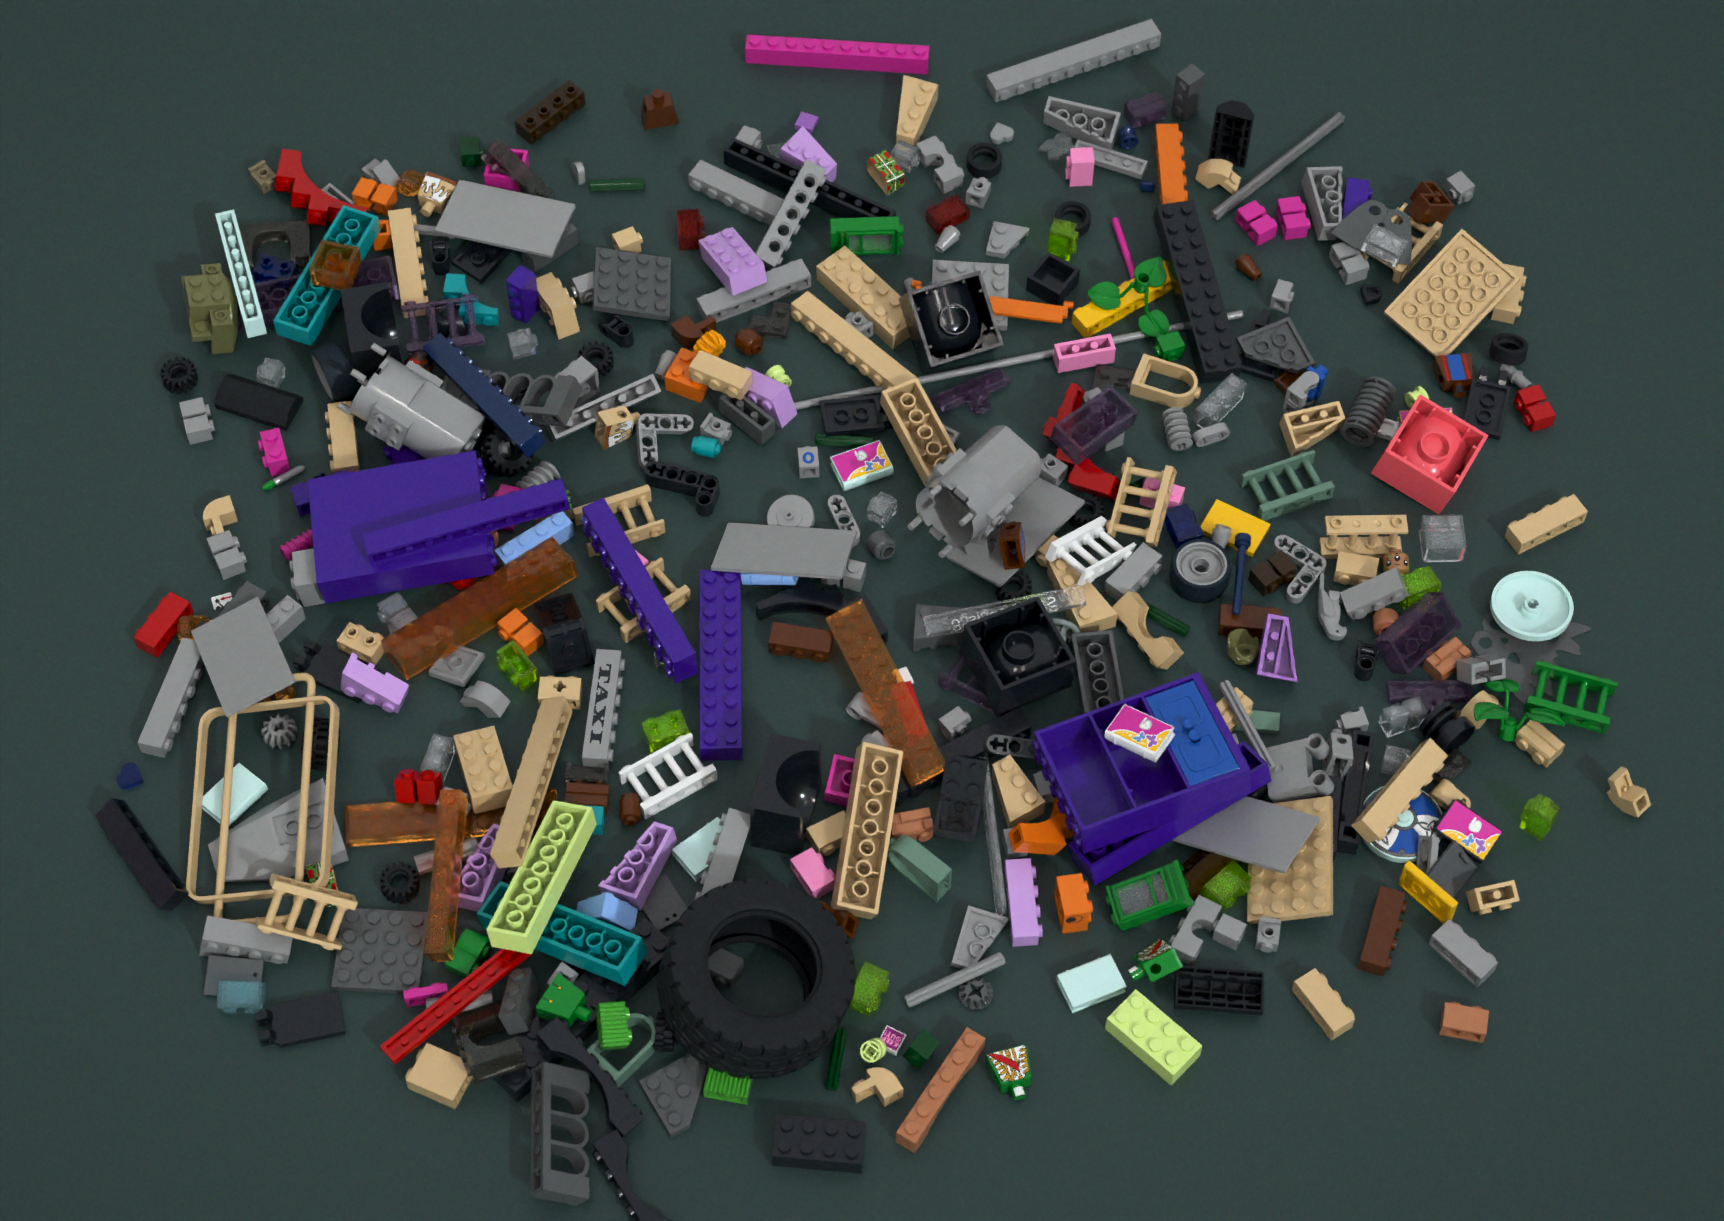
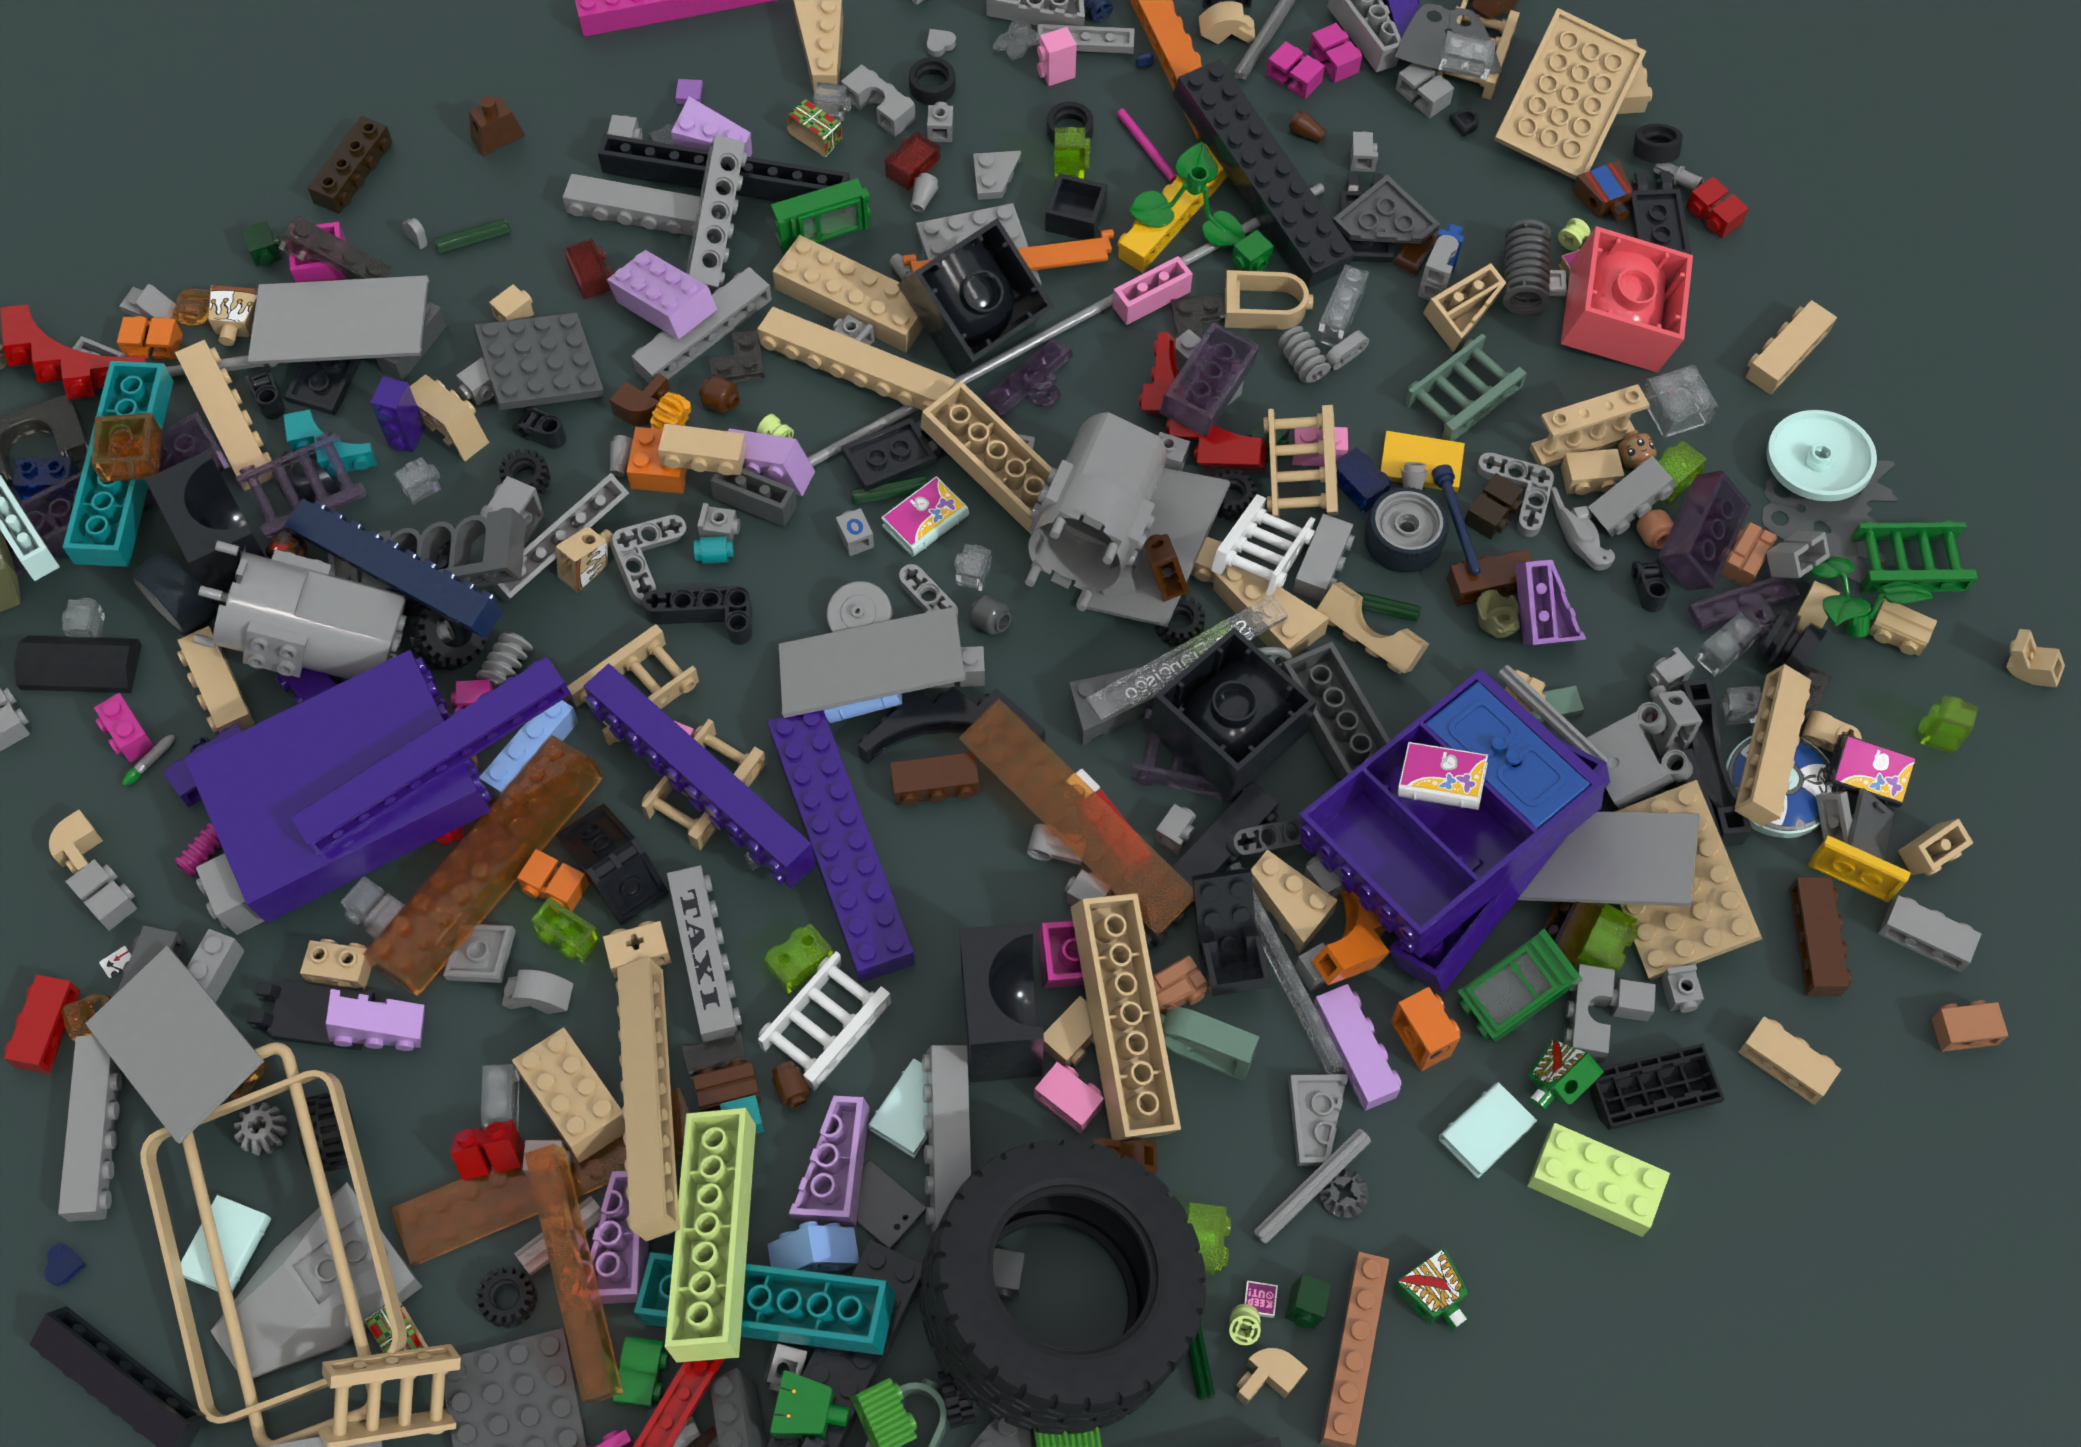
camera: 20 degrees left, 5 degrees up
orange brick [373,220,393,251] -> none

